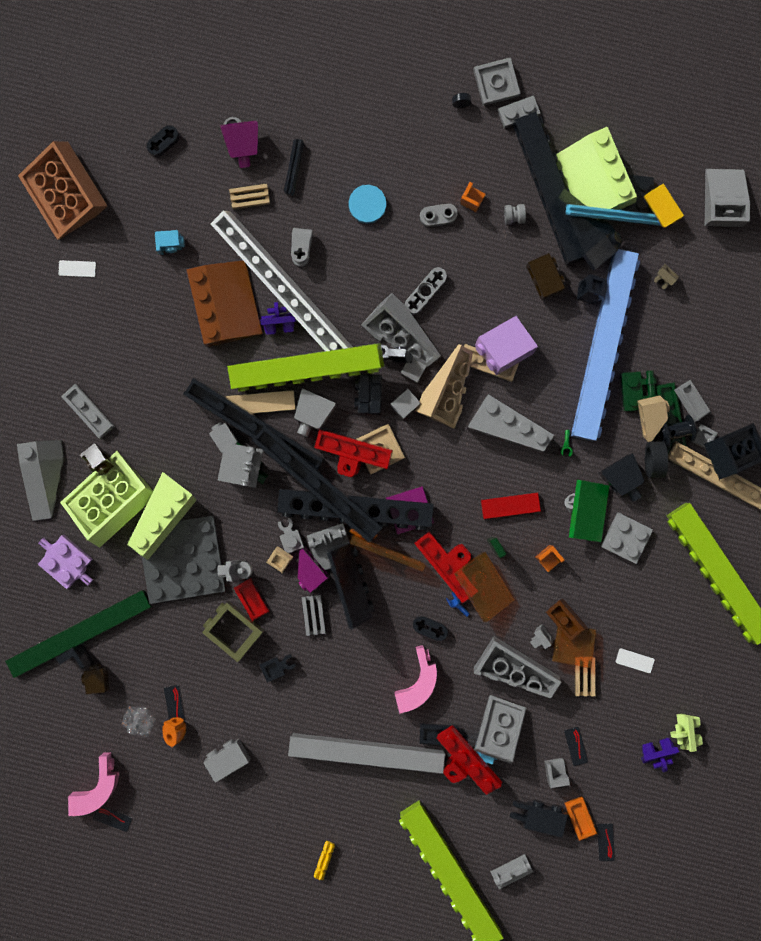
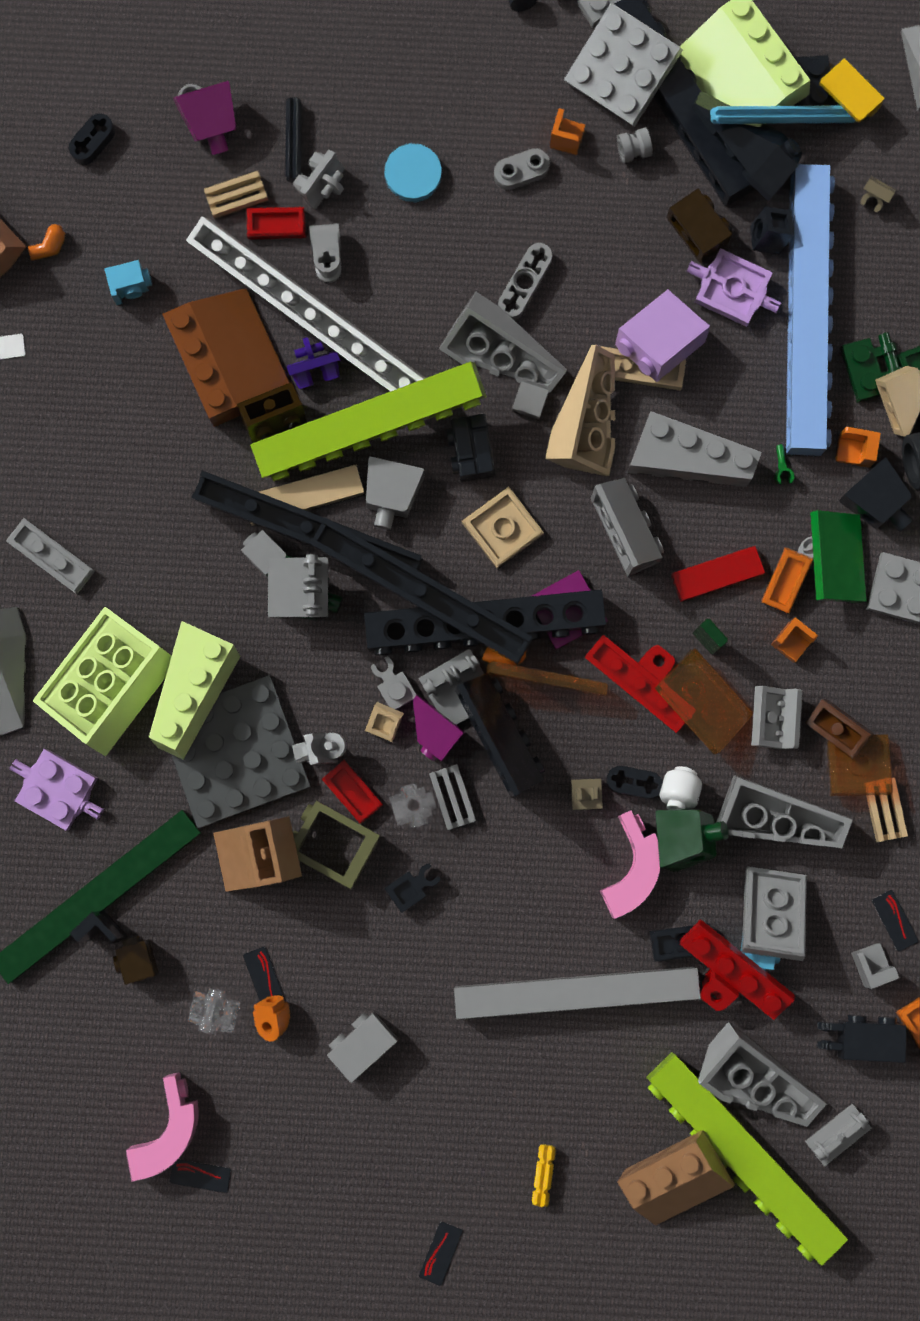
camera: 10 degrees left, 5 degrees down
brick [80,443,114,475] -> none
red plate [314,429,393,477] -> none
black plate [381,345,413,363] -> none
light grey panel [390,389,420,419] -> none
blue hand [446,592,469,617] -> none
light grey tile [530,624,554,649] -> none
none -> orange arm [28,224,65,261]
none -> medium nougat slope [213,816,302,892]
none -> dark brown brick [237,382,307,443]
none -> red tile [247,207,306,240]
none -> light grey hips [293,150,345,209]
none -> clear brick [389,783,437,829]
none -> black sticker [419,1221,462,1286]
none -> light grey plate [564,3,683,127]
none -> dark tan tile [571,779,603,810]
none -> light grey slope [591,478,664,577]
none -> medium nougat slope [617,1130,735,1225]
none -> dark green torso [655,810,729,872]
none -> white head [659,766,702,810]
none -> lavender plate [687,248,781,327]
none -> light grey wedge [698,1022,827,1127]
none -> light grey bracket [751,686,802,749]
none -> orange tile [761,547,813,613]
none -> orange panel [836,427,881,468]

